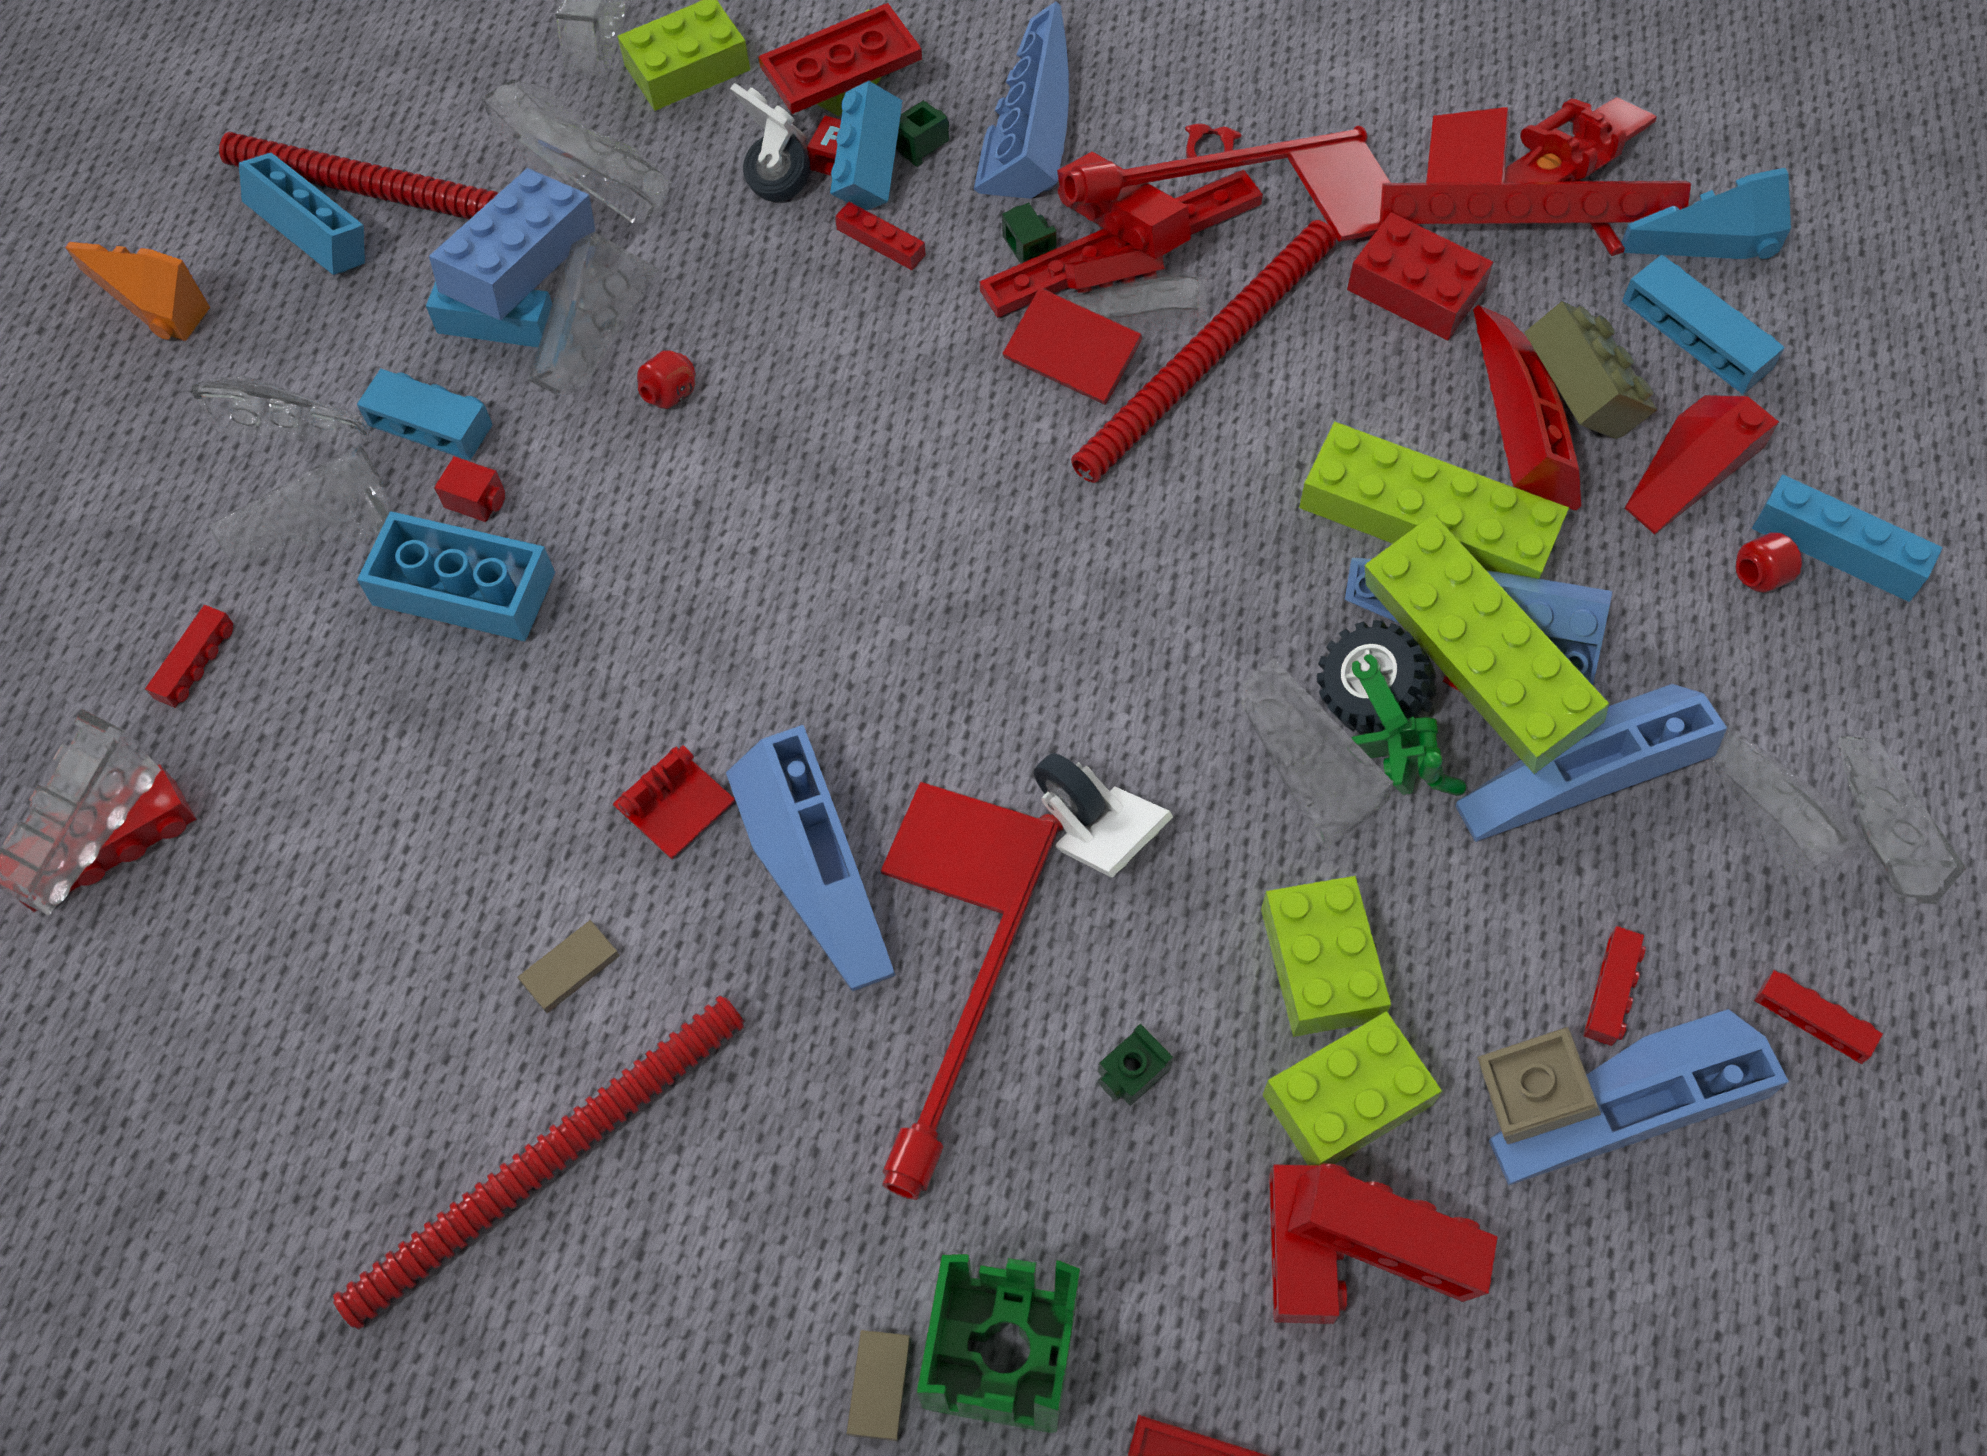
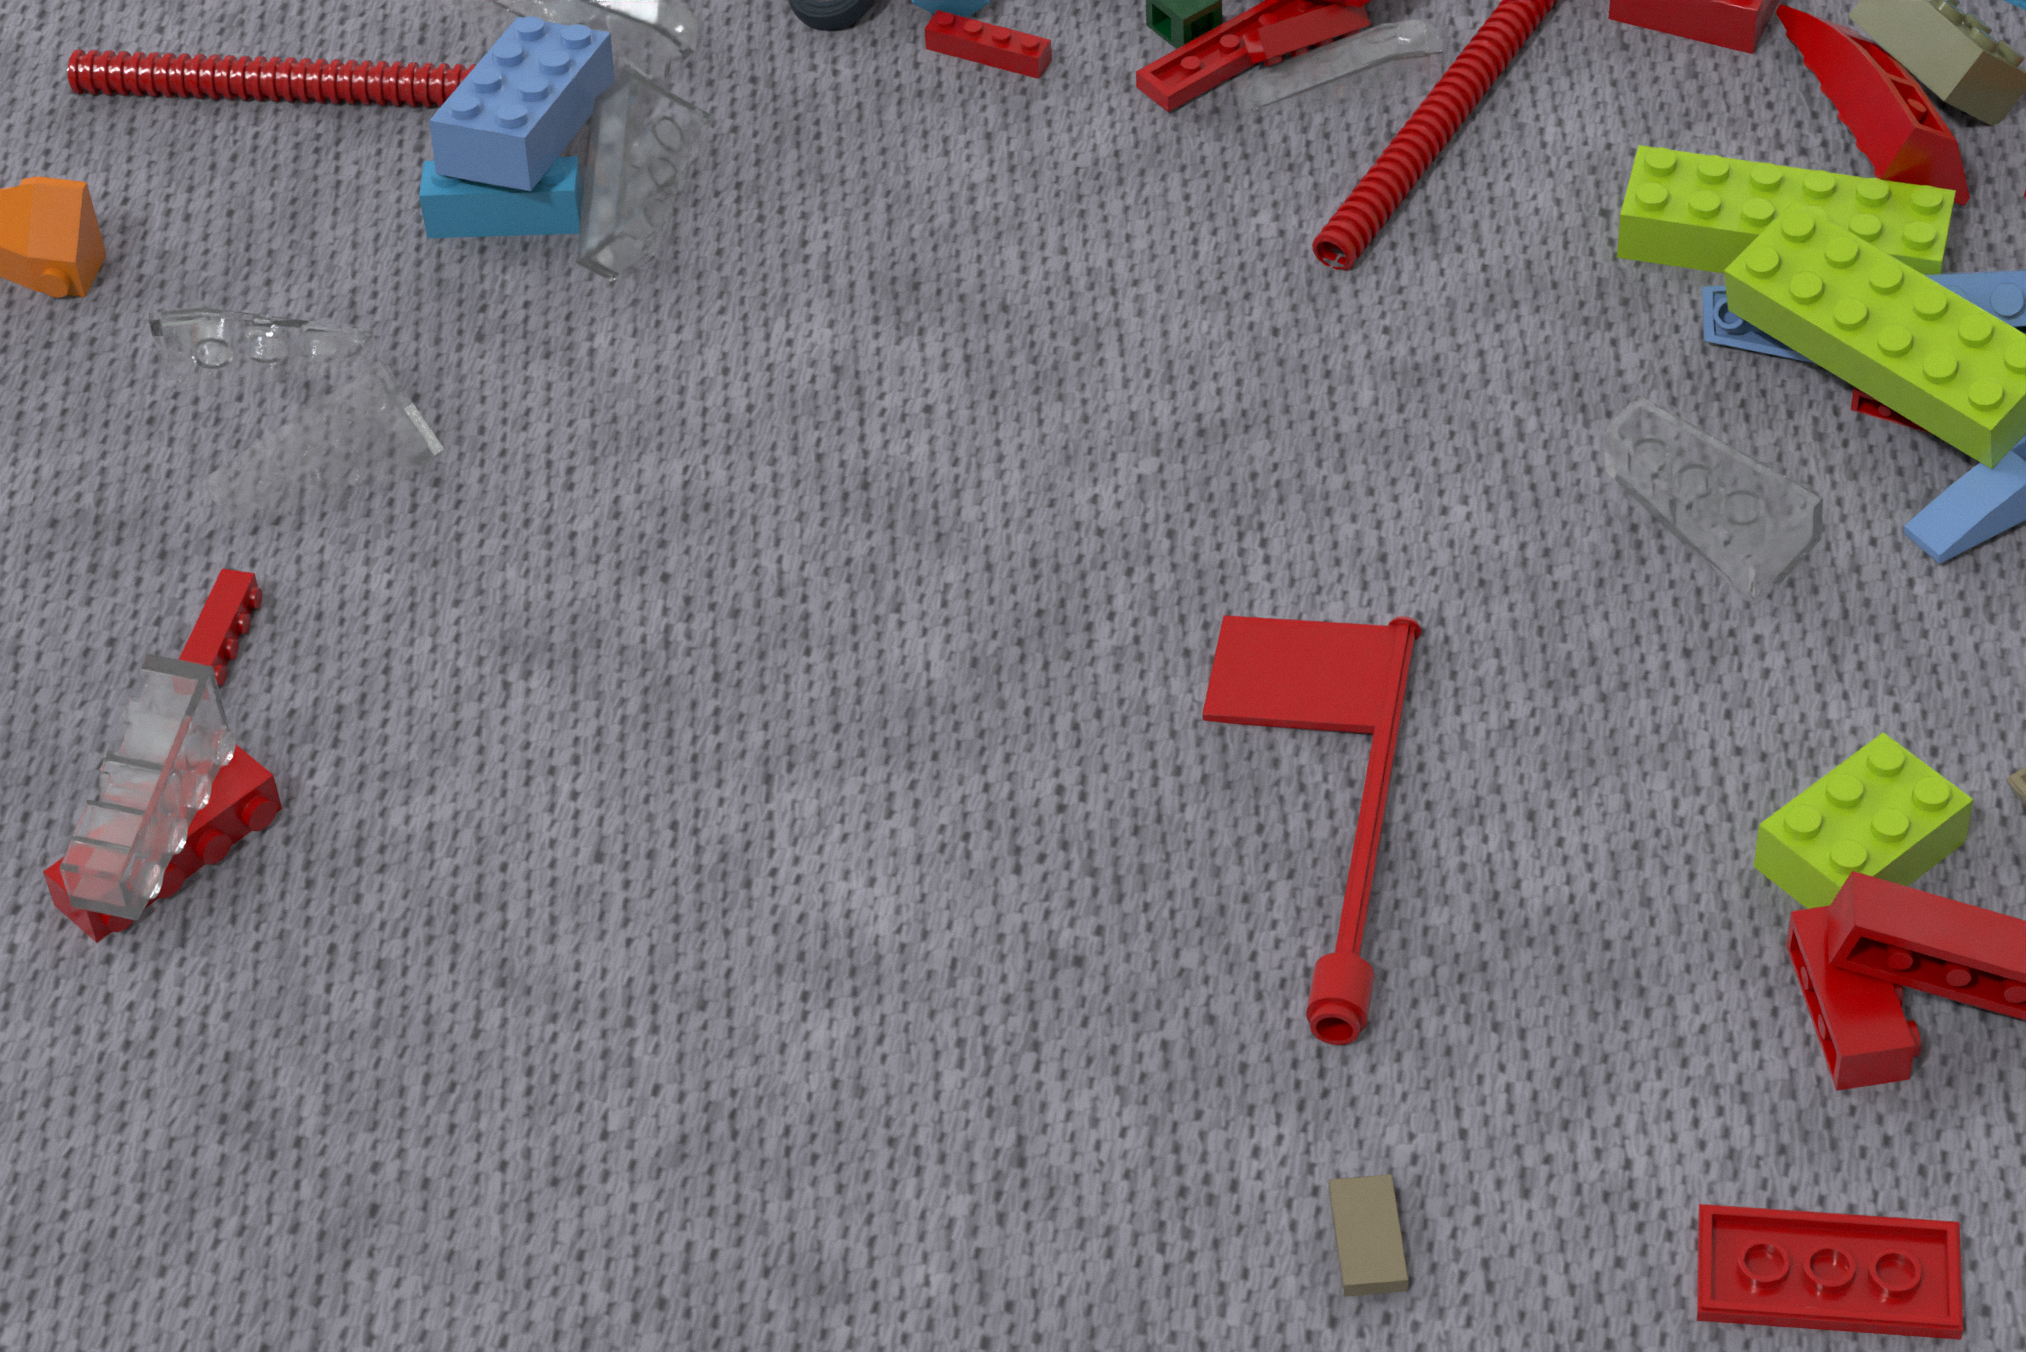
camera: 10 degrees left, 15 degrees down
dark azure brick [239,153,365,275] -> none
red piece [333,995,744,1330] -> none
dark azure brick [357,369,493,461] -> none
dark azure brick [357,511,555,642] -> none
red brick [434,456,505,522] -> none
dark tan tile [517,920,620,1013] -> none
red hinge [613,745,736,860] -> none
red head [637,350,696,409] -> none
medium blue wedge [726,725,895,991] -> none
green piece [917,1254,1080,1433] -> none
red tile [1002,287,1143,405] -> none
white plate [1034,753,1173,878] -> none
dark green brick [1098,1023,1173,1106] -> none
lime brick [1261,876,1391,1037] -> none
piece [1317,620,1466,796] -> none

